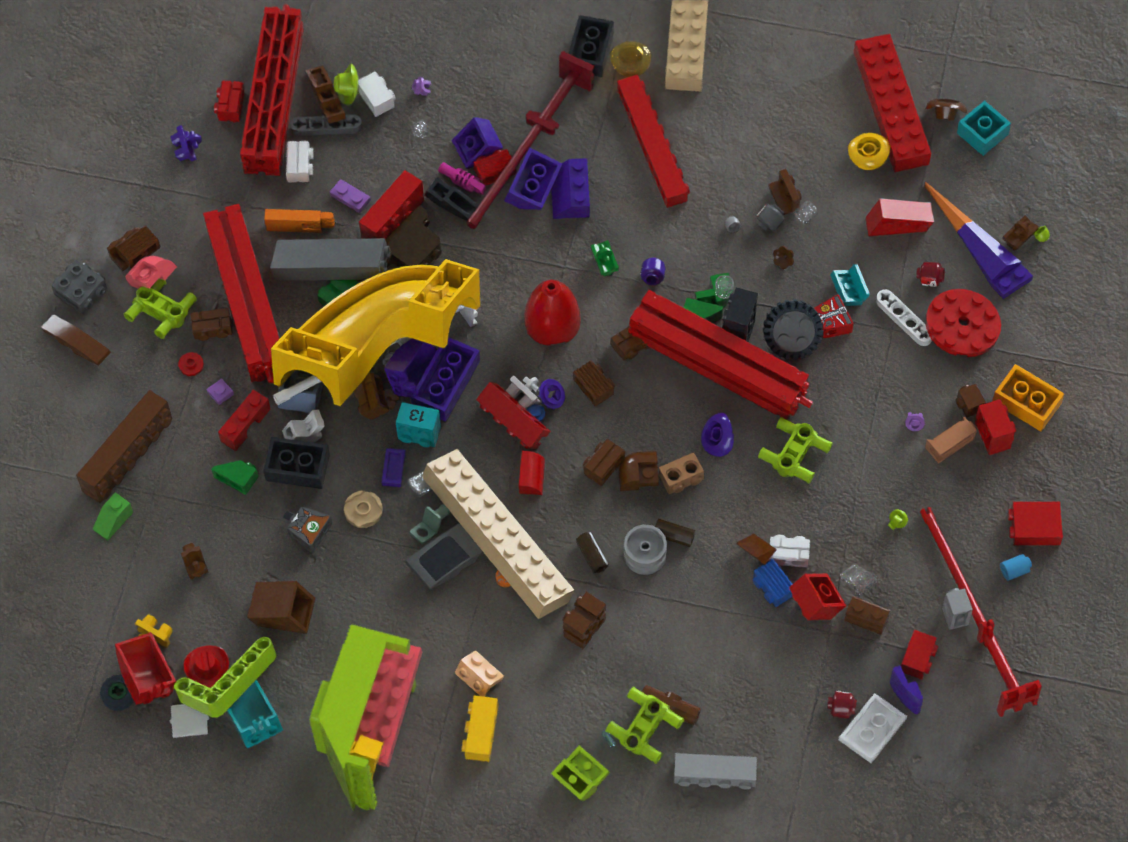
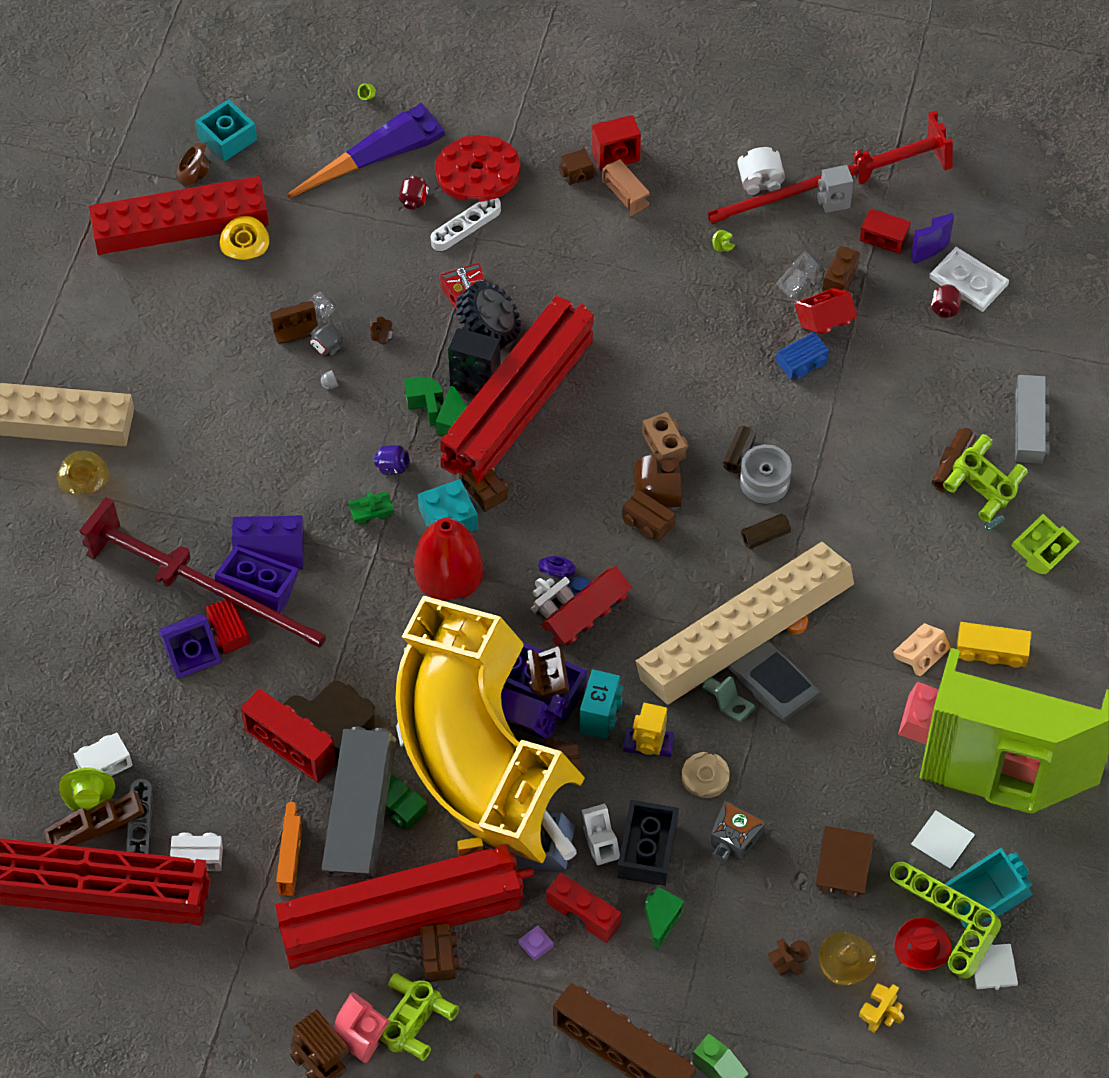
camera: 90 degrees left, 5 degrees down
black bush [100,675,134,711] -> none
red piece [115,632,176,705] -> none
dark purple hips [170,125,202,161] -> none
red piece [178,352,204,376] -> none
red brick [214,80,245,122] -> none
medium lavender plate [330,179,371,213] -> none
clear plate [407,472,433,497] -> none
medium lavender plate [412,77,431,96] -> none
clear plate [412,121,430,138] -> none
black slope [424,177,479,221] -> none
dark pink hinge [438,162,486,195] -> none
red brick [519,451,545,495] -> none
reddish brown brick [562,591,606,649] -> none
black brick [568,15,614,77] -> none
reddish brown brick [573,360,615,407] -> none
red brick [617,75,690,208] -> none
dark purple hat [701,413,734,457] -> none
clear wheel [715,275,734,299] -> none
reddish brown slope [736,534,777,565] -> none
lime piece [758,417,833,484] -> none
white brick [769,535,810,567] -> none
teal bracket [830,264,870,306] -> none
red wedge [865,199,934,237] -> none
medium lavender plate [905,412,925,431] -> none
light orange brick [993,364,1064,432] -> none
dark azure brick [1000,554,1032,581] -> none
reddish brown hips [1002,216,1039,250] -> none
red brick [1008,502,1063,545] -> none
none -> teal brick [418,479,478,532]
none -> reddish brown bracket [526,646,569,700]
none -> yellow brick [633,703,667,755]
none -> white brick [737,147,785,195]
none -> clear yellow hat [819,931,877,985]
none -> white sticker [911,811,975,869]

